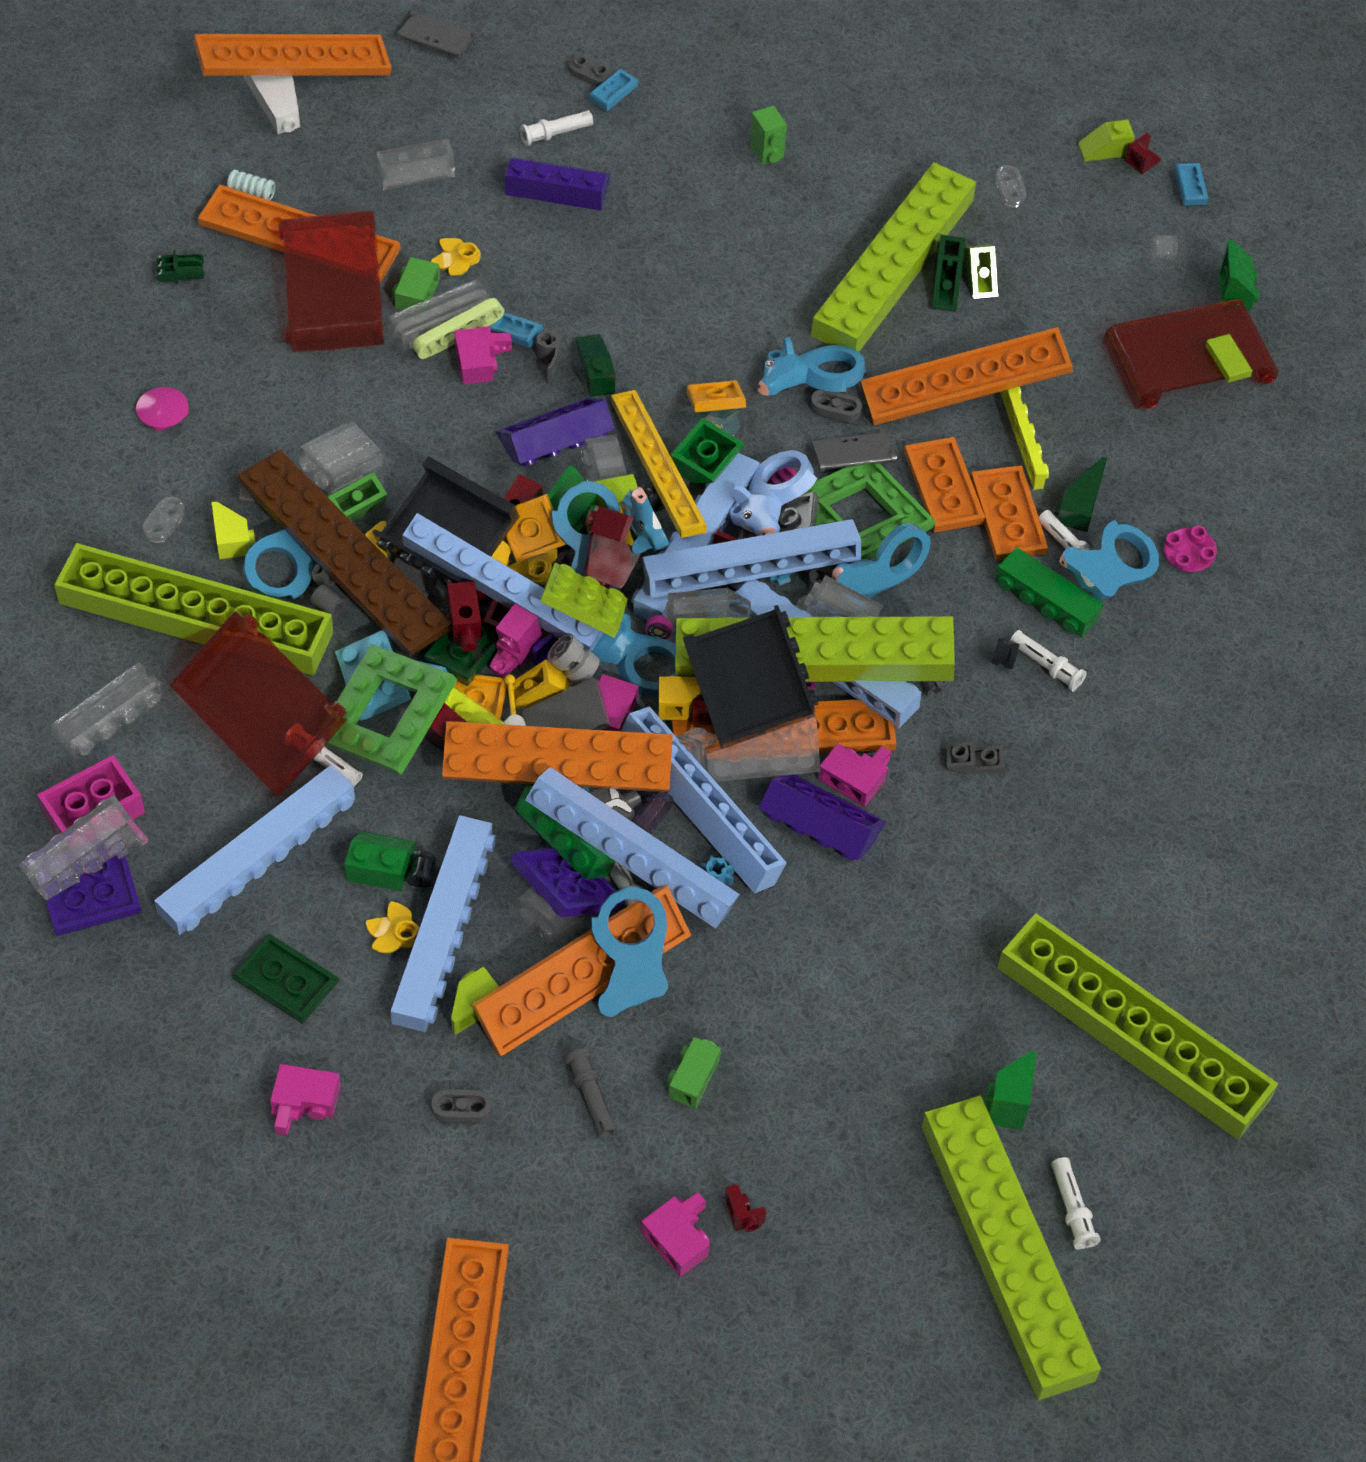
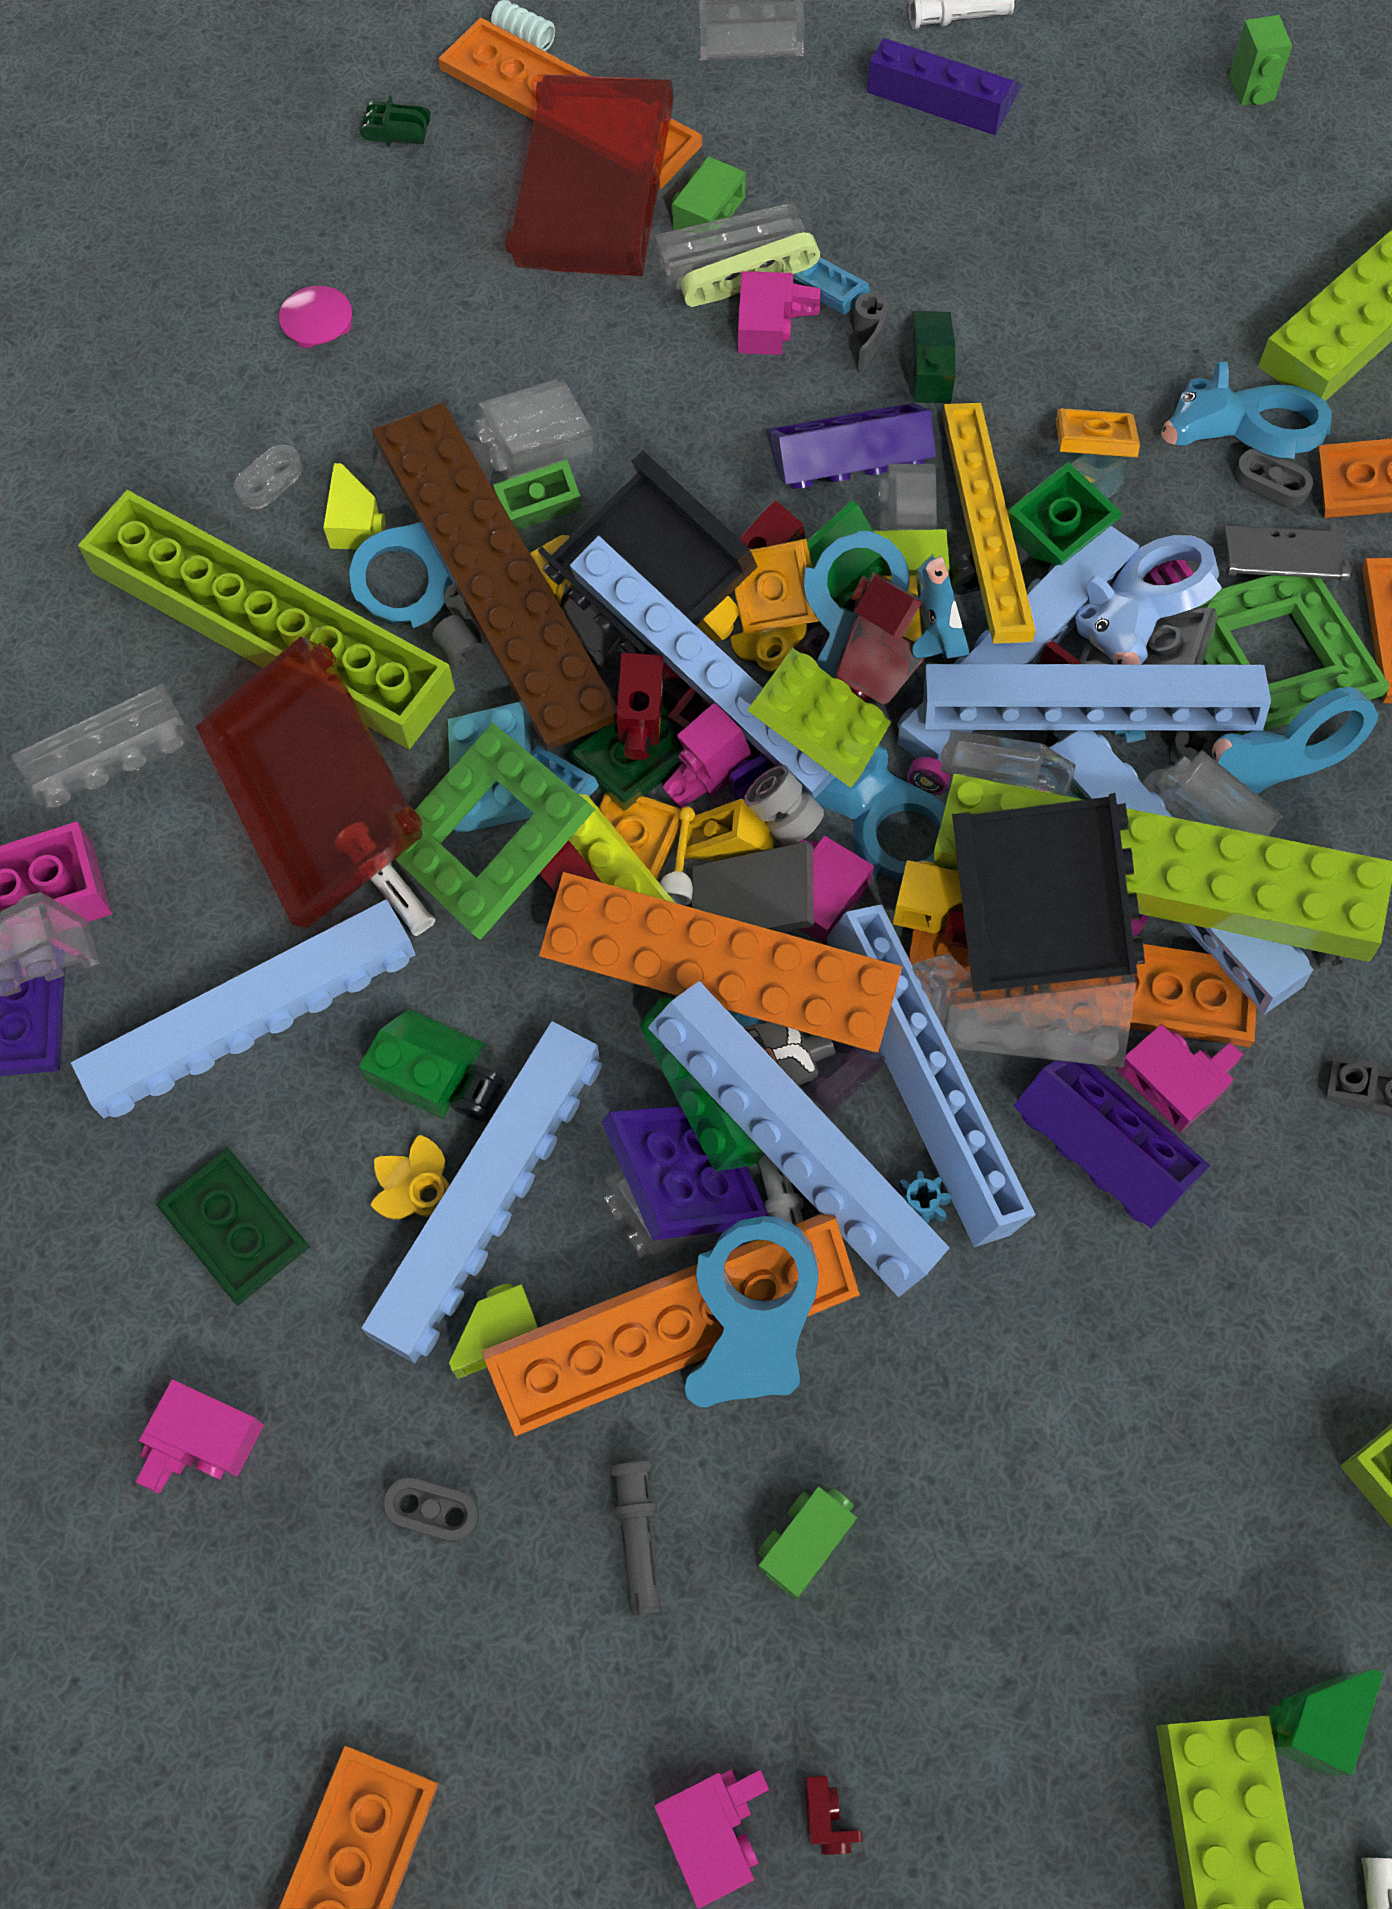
camera: 20 degrees right, 10 degrees up
yellow plate [431,238,481,276] -> none

